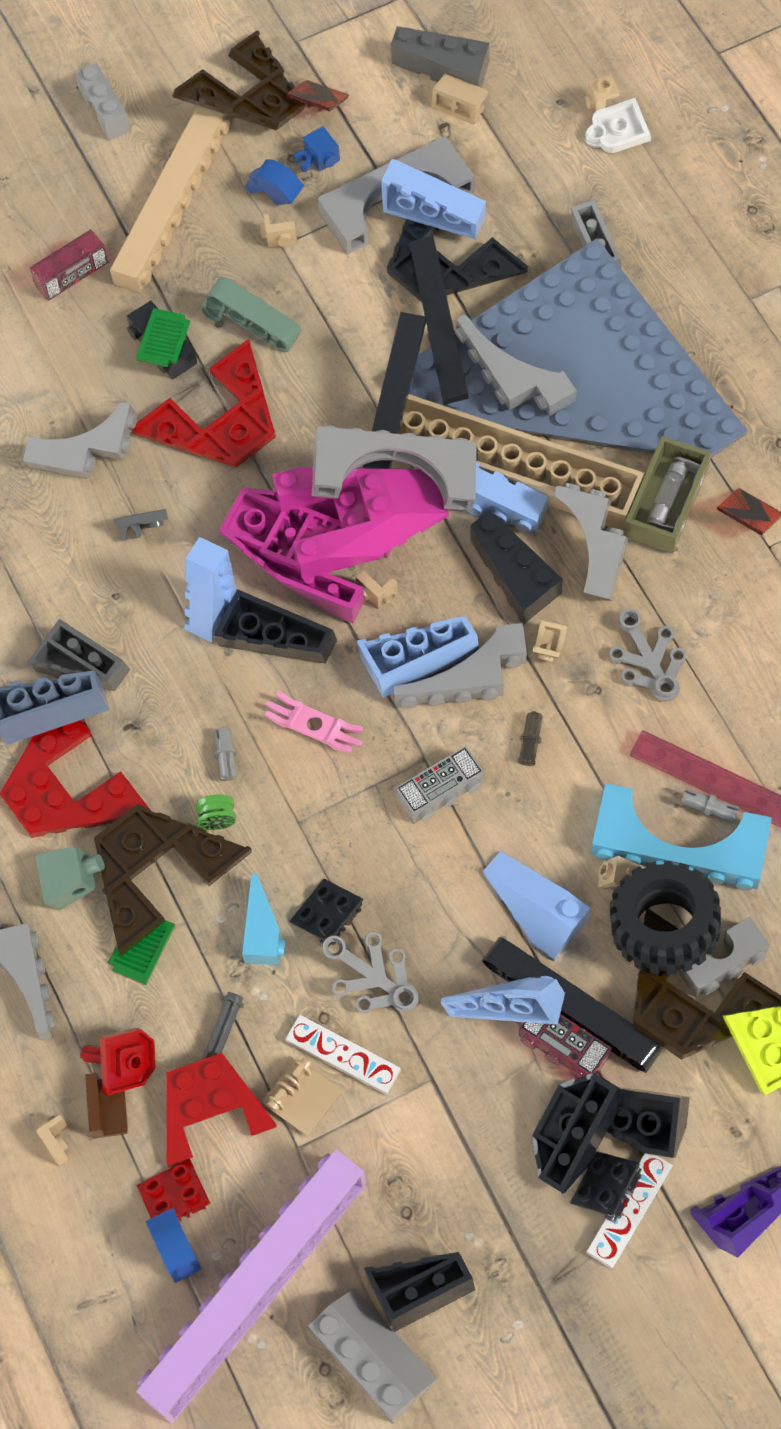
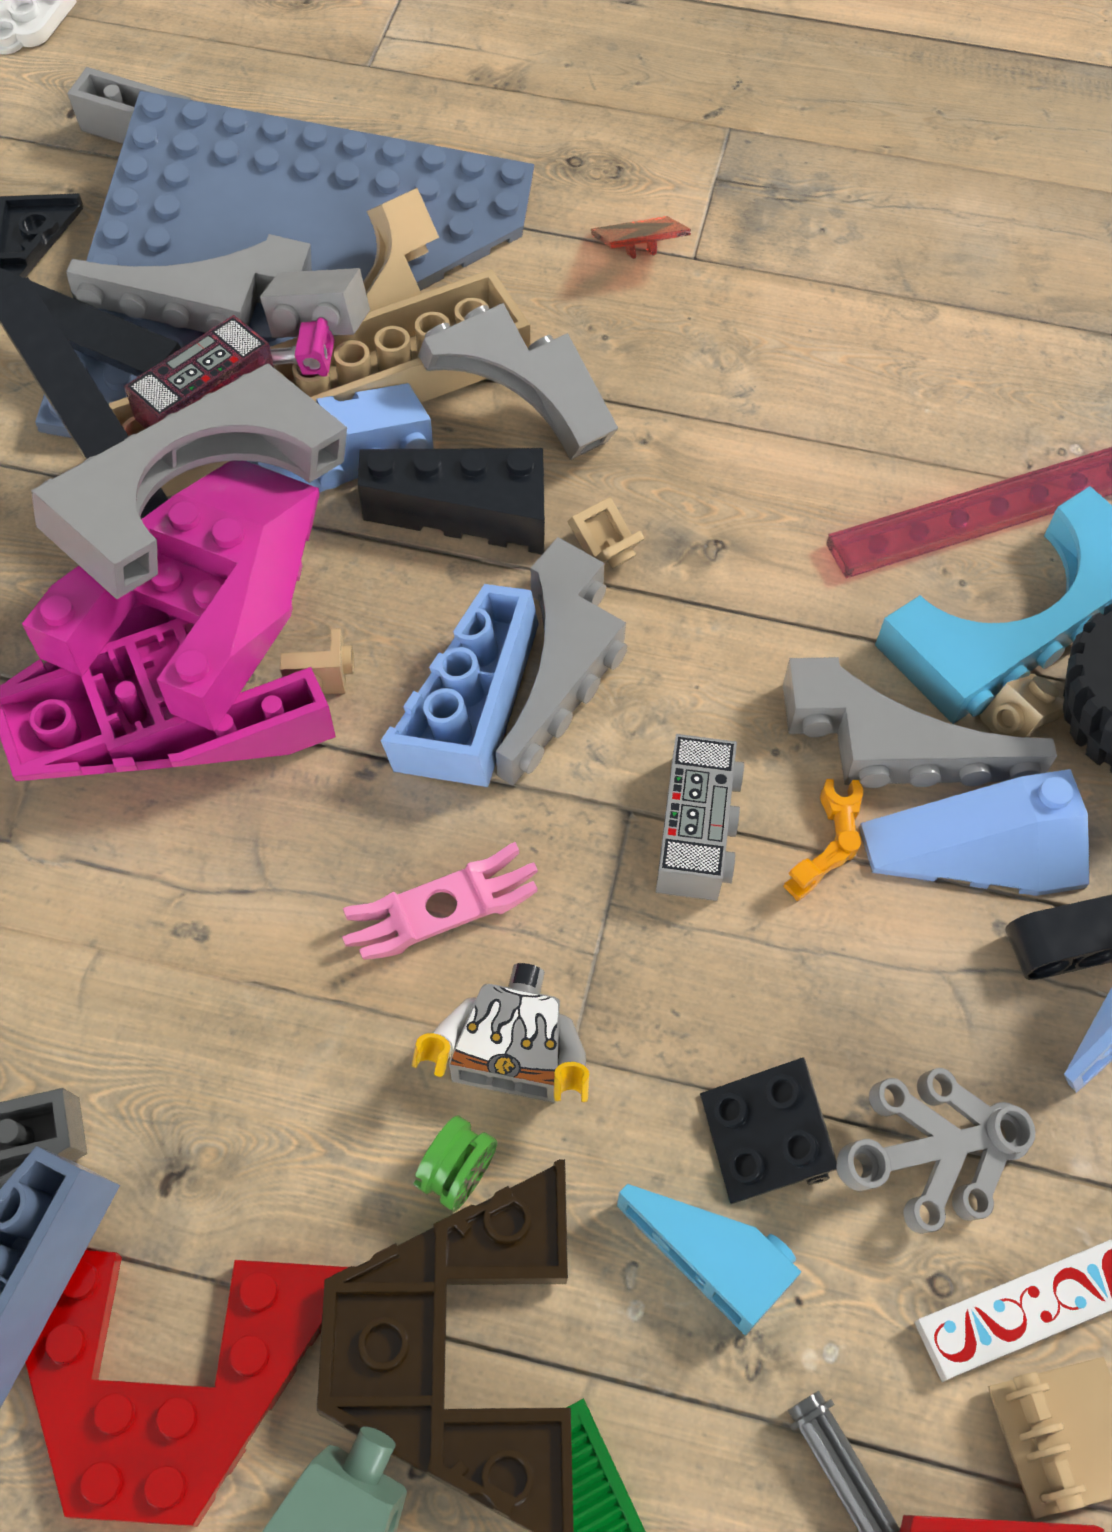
camera: 55 degrees left, 5 degrees down
light blue wedge [184,537,237,643] -> none
black wedge [213,589,337,664] -> none
light grey axle [214,727,236,781] -> none
clear smoke axle [518,711,543,766] -> none
light grey plant [609,609,686,702] -> none
olive piece [623,436,712,554] -> none
light grey pin [680,787,739,823] -> none
none -> brick [124,315,274,428]
none -> light grey brick [260,268,370,338]
none -> dark pink piece [263,317,335,377]
none -> tan arch [363,188,439,312]
none -> torso [411,963,590,1103]
none -> light grey arch [783,657,1057,788]
none -> light orange piece [783,779,863,901]

